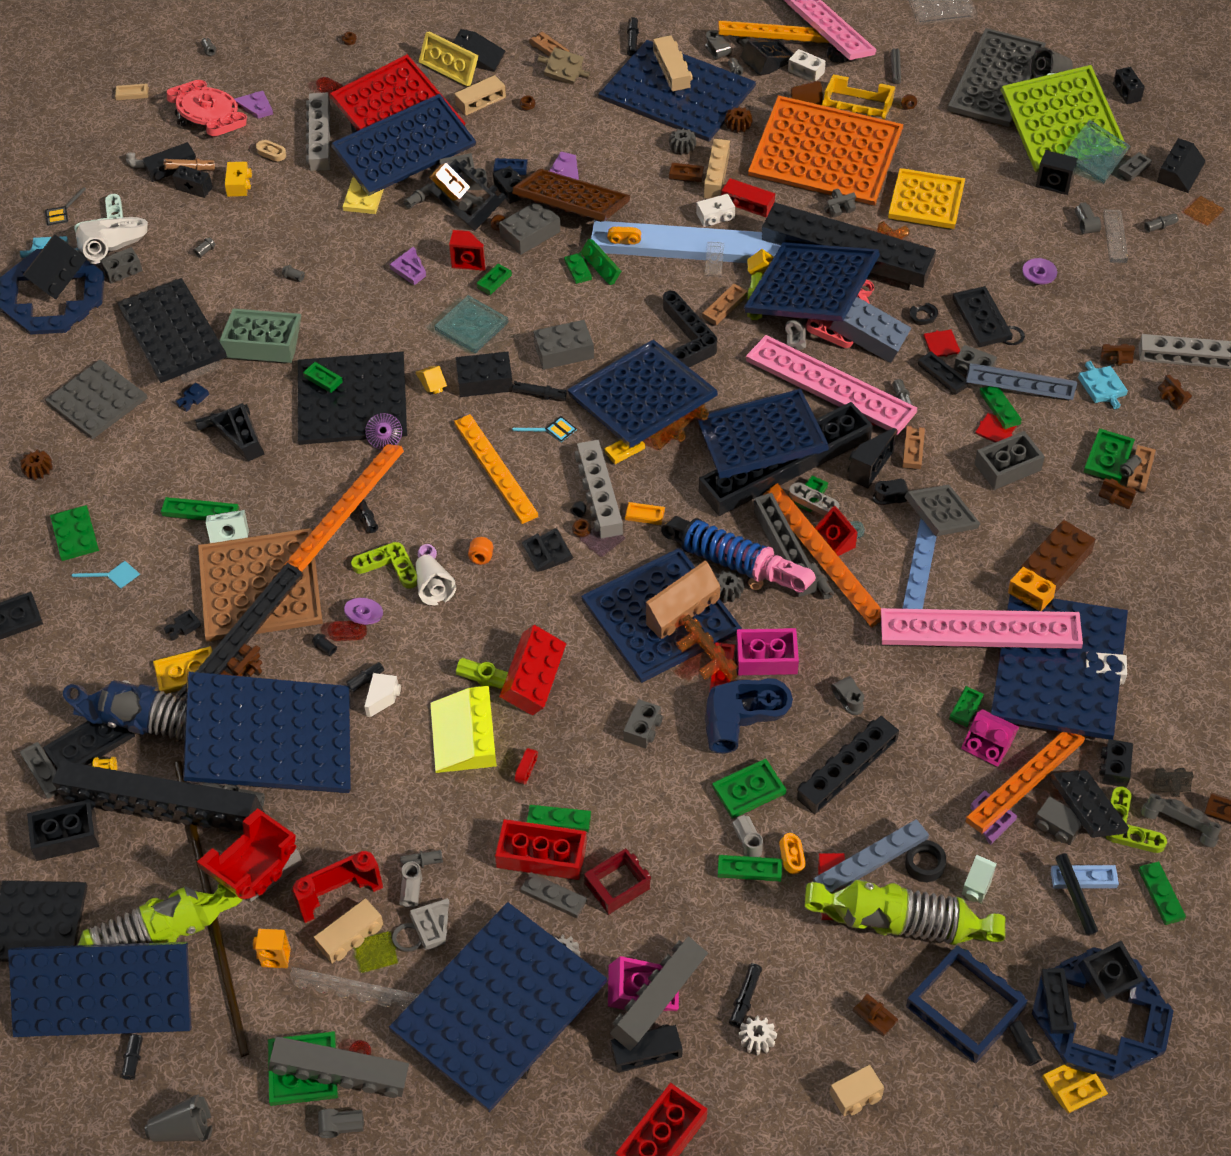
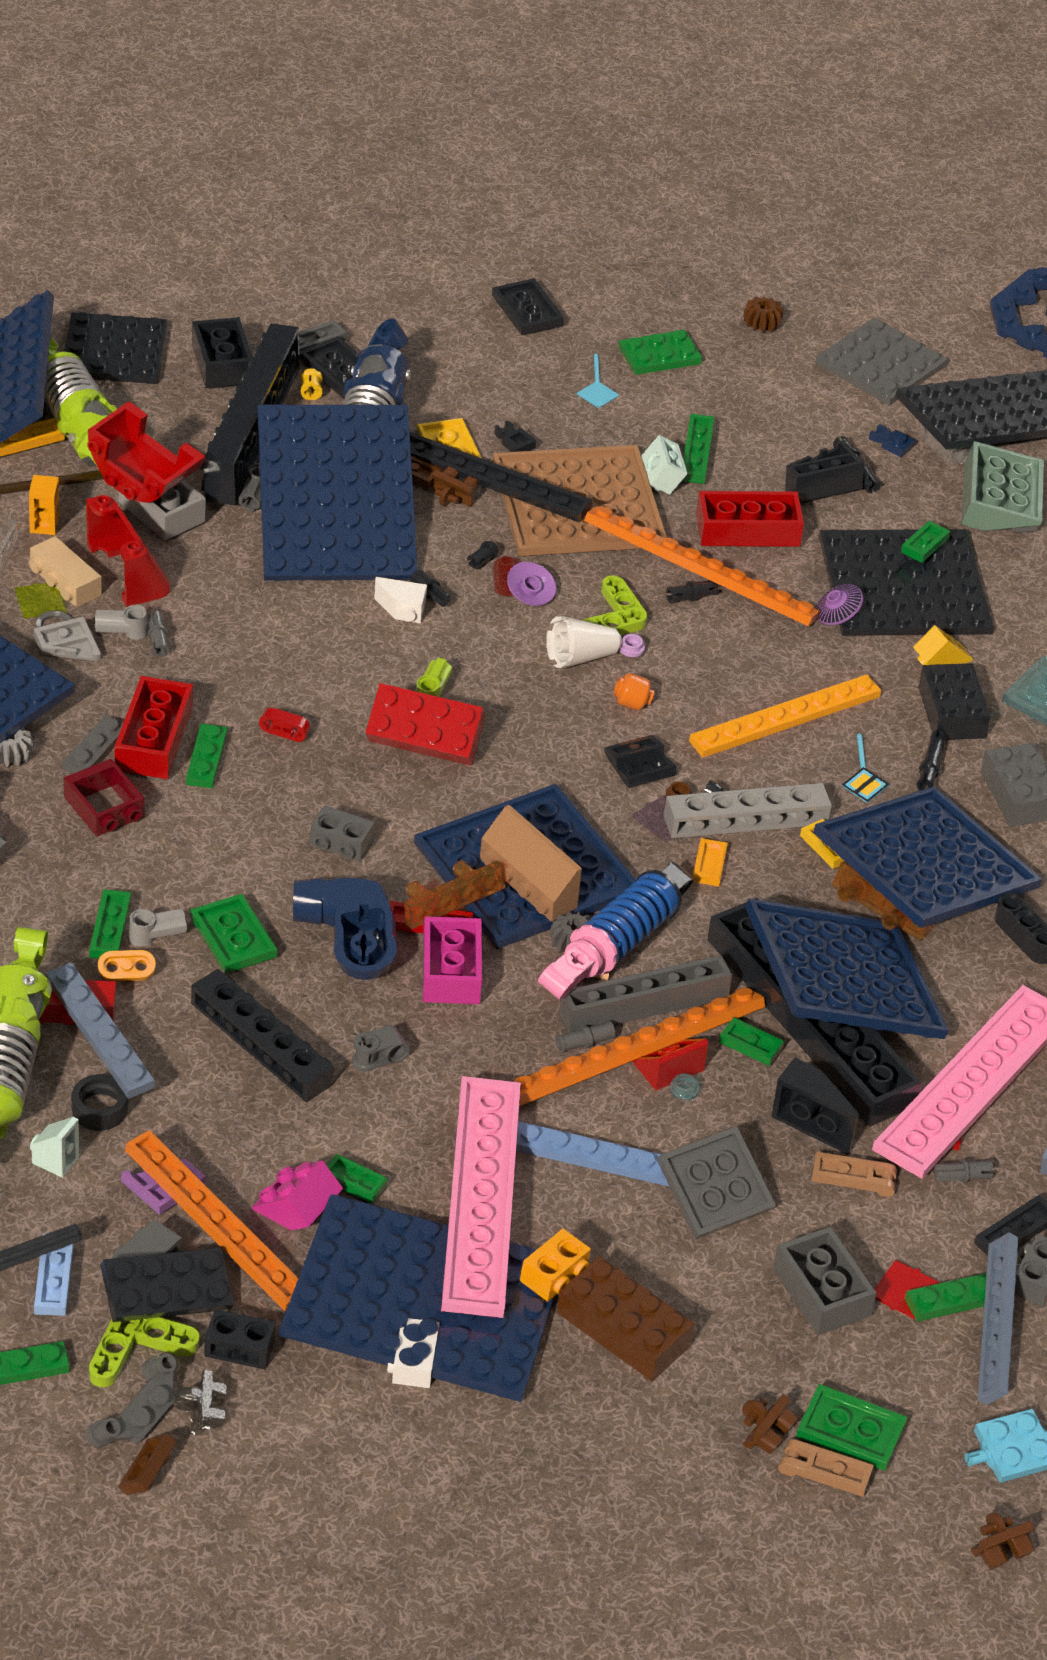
camera: 85 degrees right, 10 degrees down
neon yellow slope [430,686,497,773] -> none
light grey beam [789,483,839,516] -> none
black piece [873,479,909,505] -> none
dark grey pin [1119,455,1142,477] -> none
none -> red brick [696,491,804,547]

